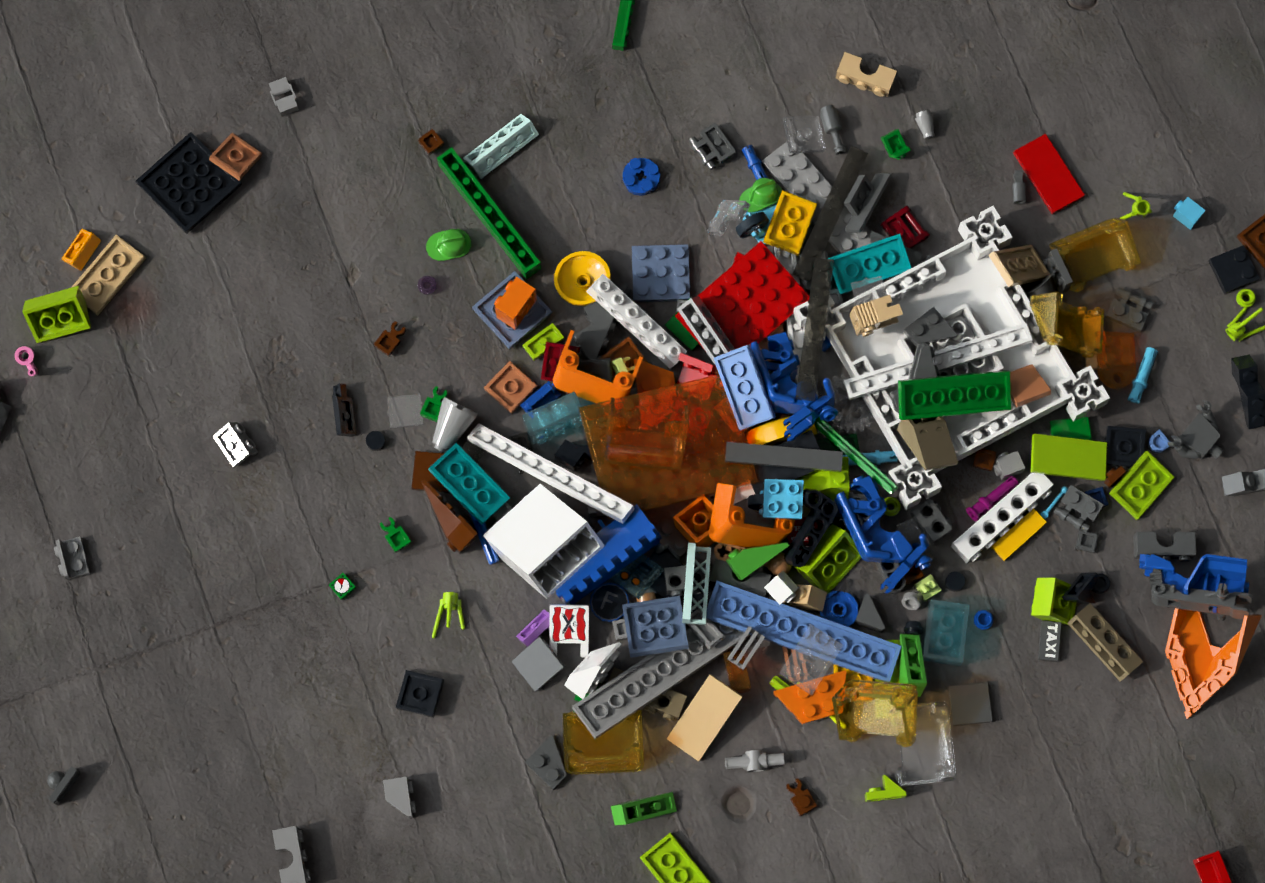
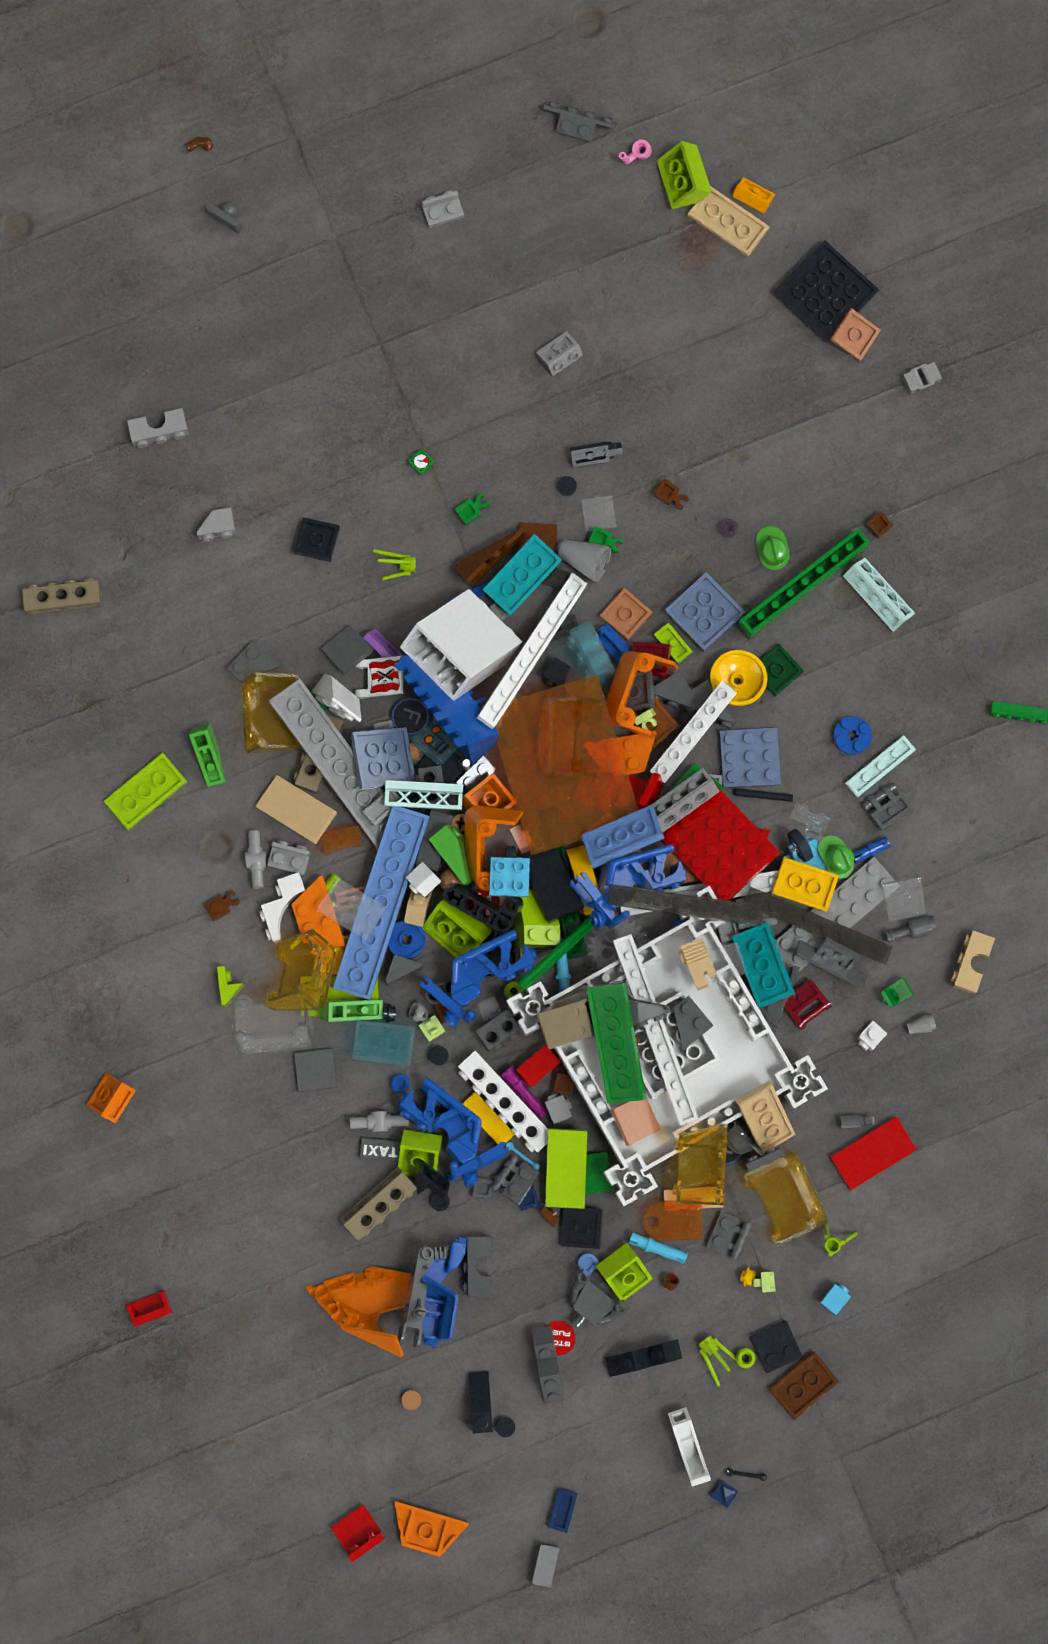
camera: 90 degrees right, 5 degrees up
orange brick [494,277,537,330] -> none
dark grey tile [725,442,843,472] -> none
light grey tile [727,626,765,670] -> none
lime tile [1109,451,1175,520] -> none
none -> white arch [259,872,305,944]
none -> light grey bracket [267,840,311,876]
none -> light grey pin [350,1111,409,1132]
none -> blue piece [398,1077,509,1188]
none -> red panel [516,1045,561,1089]
none -> red sticker [546,1321,576,1356]
none -> lime slope [596,1243,653,1301]
none -> reddish brown hinge [662,1273,680,1291]
none -> black bar [735,788,793,802]
none -> yellow plate [740,1267,756,1287]
none -> yellowish green tile [753,1272,776,1292]
none -> dark green tile [760,644,804,697]
none -> light aqua tile [845,735,916,798]
none -> white bracket [857,1021,887,1051]

